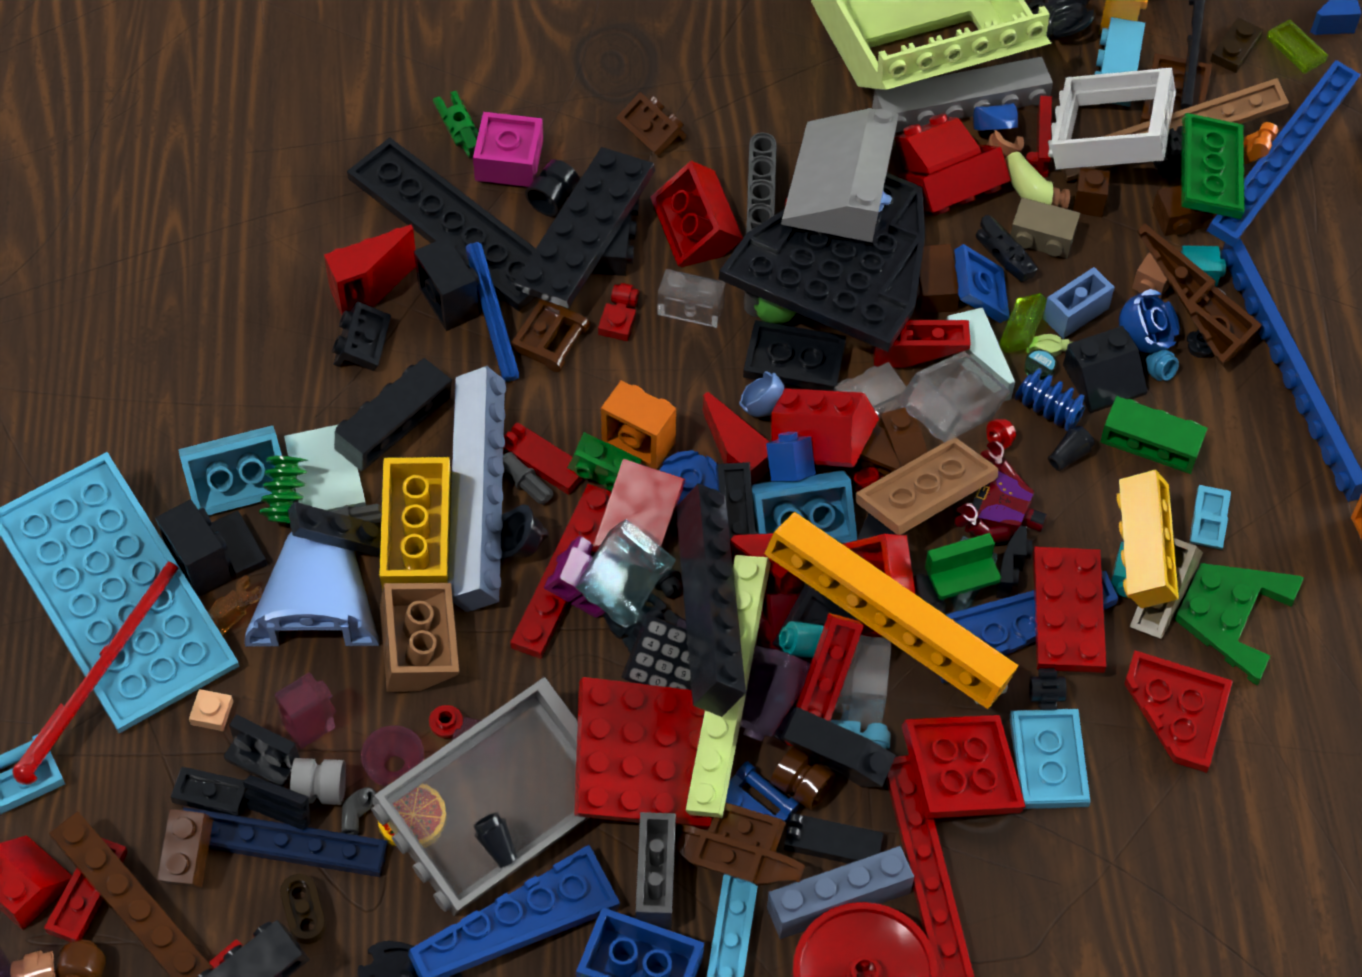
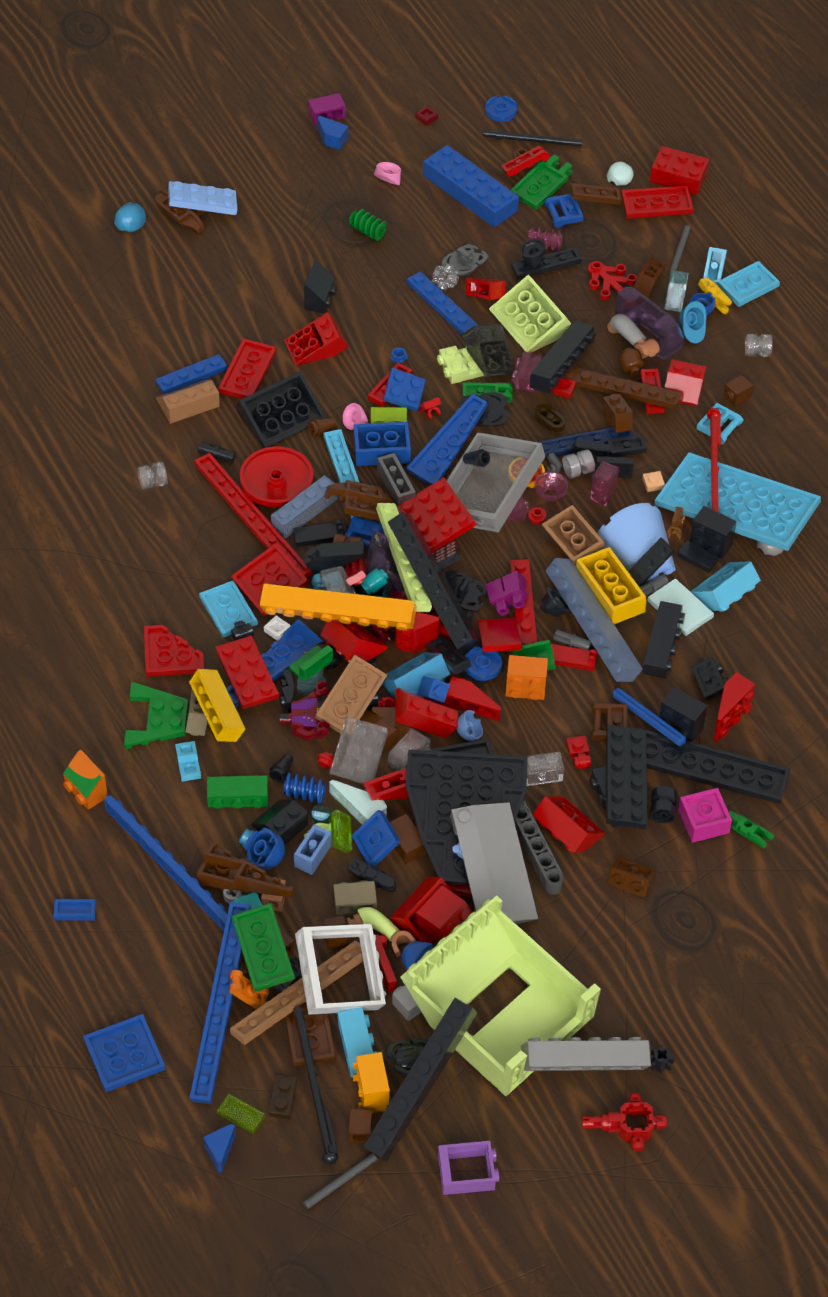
camera: 155 degrees right, 5 degrees down
green piece [259,455,309,524] -> none
clear light blue panel [575,519,676,628] -> none

